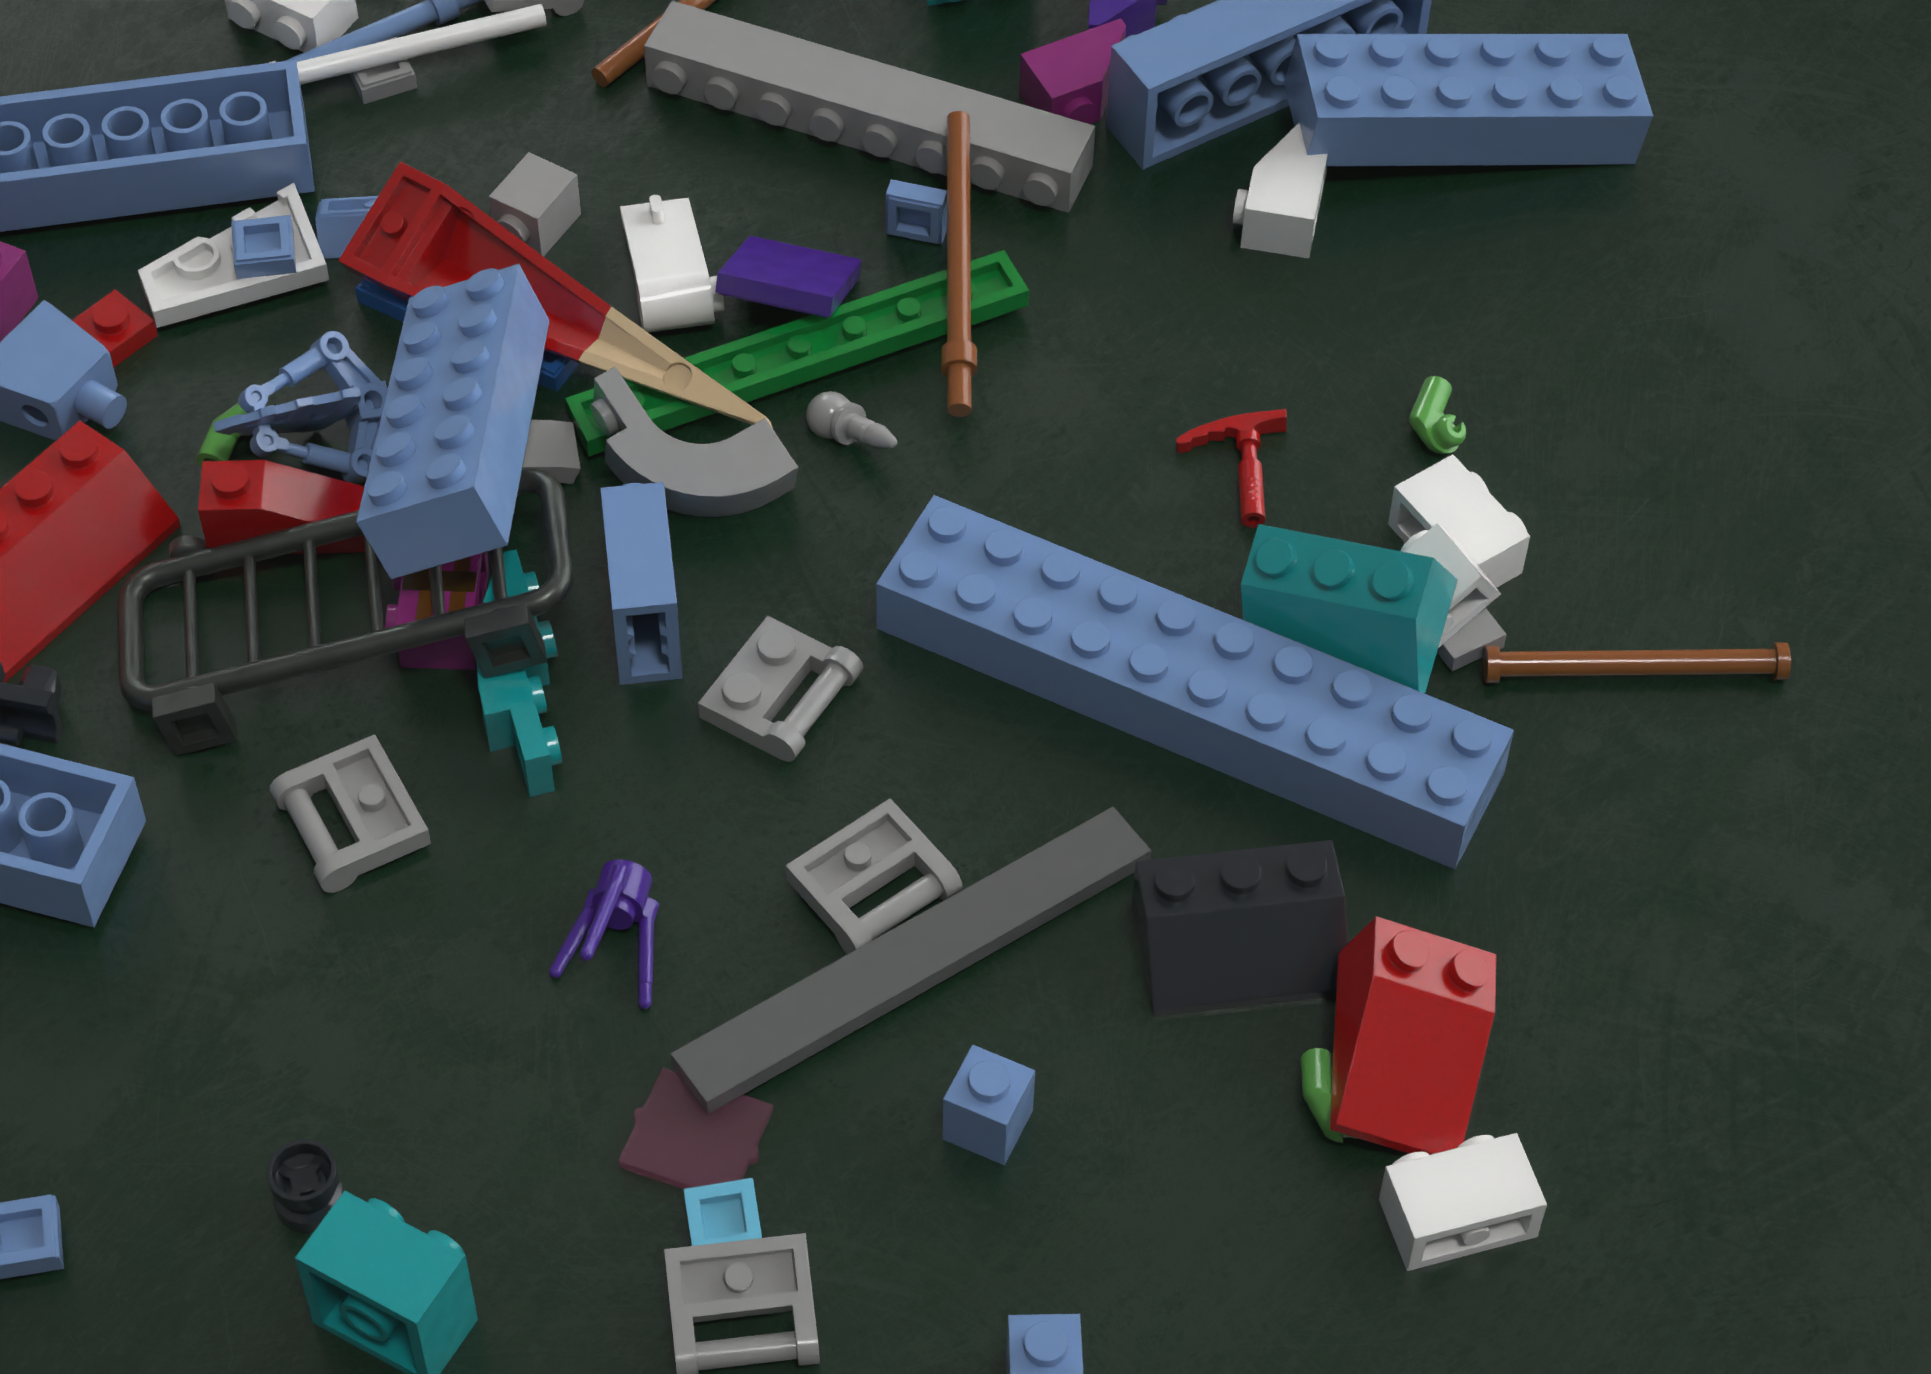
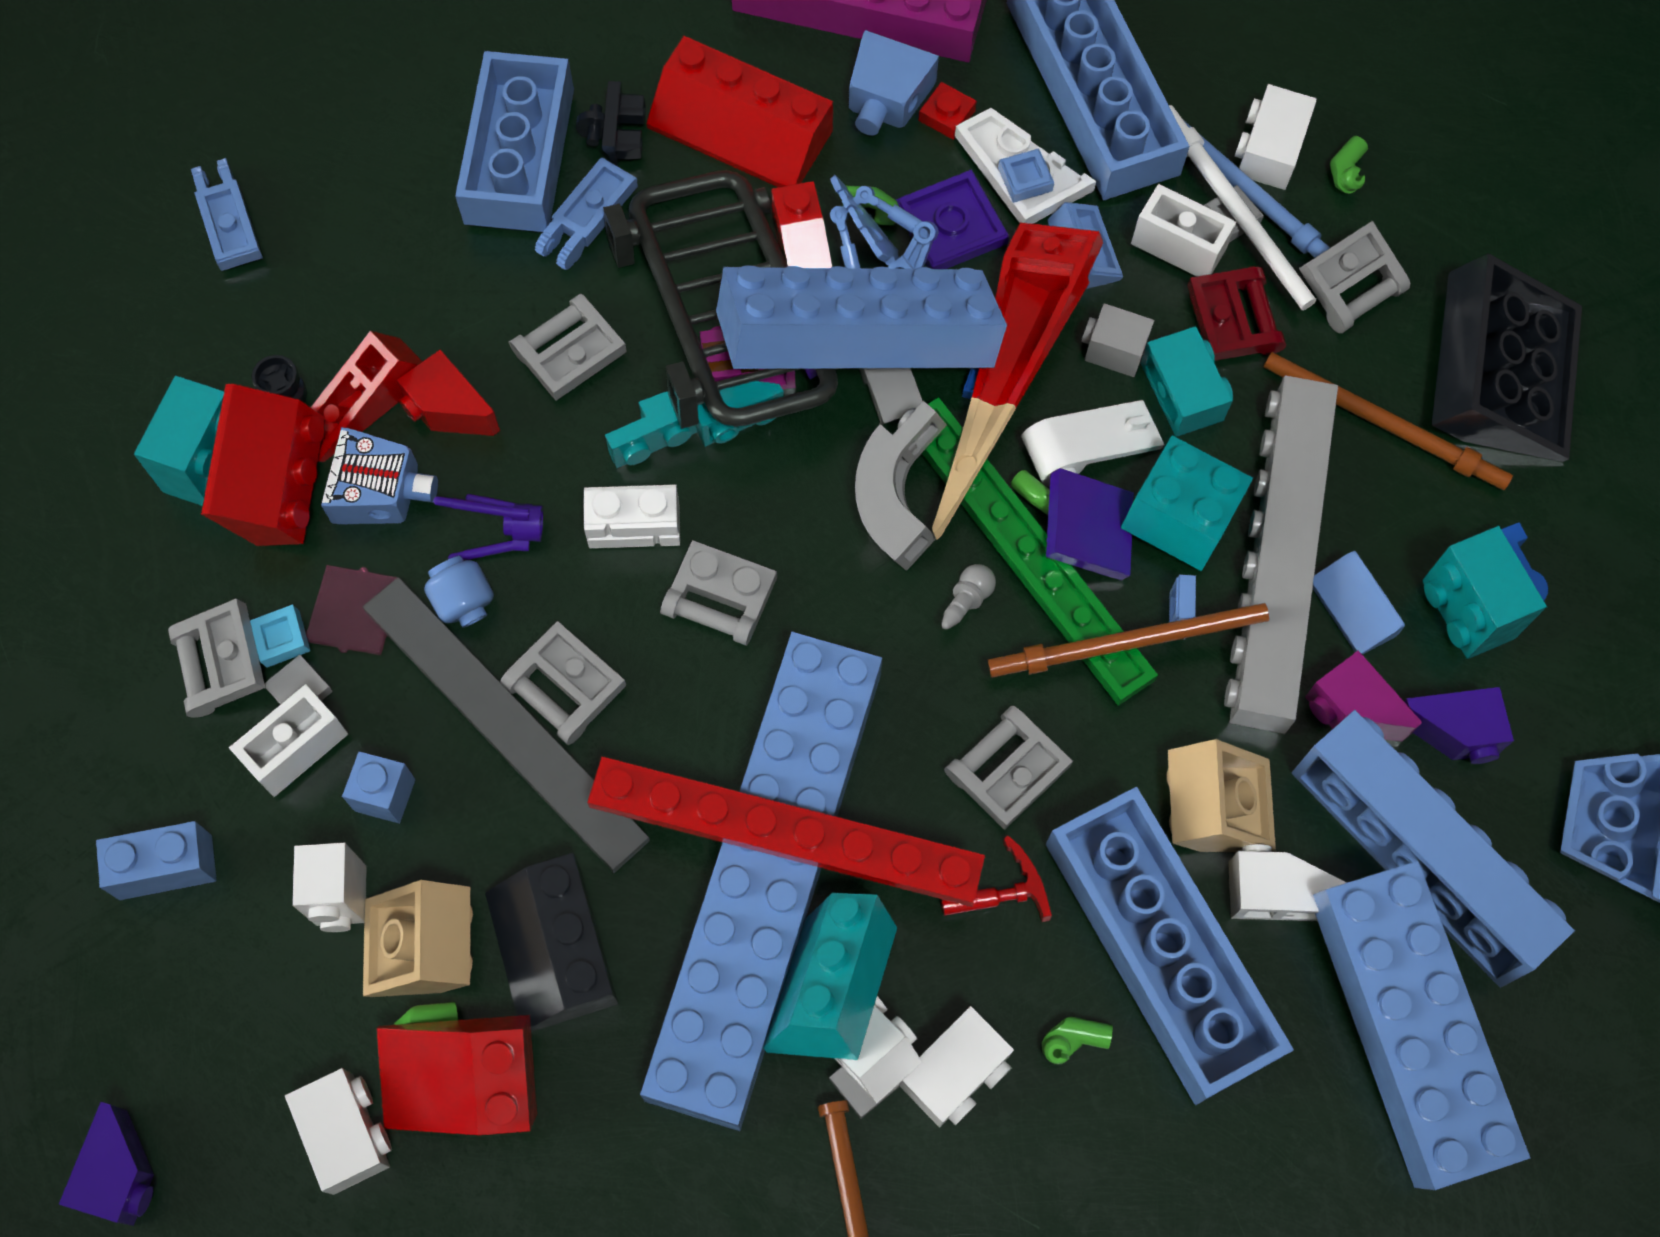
camera: 80 degrees right, 15 degrees up
medium blue brick [600,482,683,685] -> none
none -> red slope [201,384,325,546]
none -> white brick [229,684,348,797]
none -> light grey tile [264,654,333,705]
none -> white brick [293,843,366,932]
none -> red slope [311,331,423,462]
none -> torso [321,427,438,524]
none -> tan slope [363,880,473,997]
none -> red slope [397,350,500,436]
none -> medium blue head [424,556,494,628]
none -> medium blue hinge [535,158,638,270]
none -> white brick [584,485,680,549]
none -> red plate [587,757,985,907]
none -> dark purple tile [895,169,1009,269]
none -> light grey plate [944,706,1073,830]
none -> bright green arm [1011,470,1050,515]
none -> medium blue brick [1046,787,1294,1106]
none -> teal brick [1121,435,1253,571]
none -> white brick [1131,184,1236,276]
none -> teal brick [1140,326,1233,437]
none -> tan slope [1167,739,1276,852]
none -> dark red plate [1187,267,1286,361]
none -> medium blue slope [1312,551,1405,655]

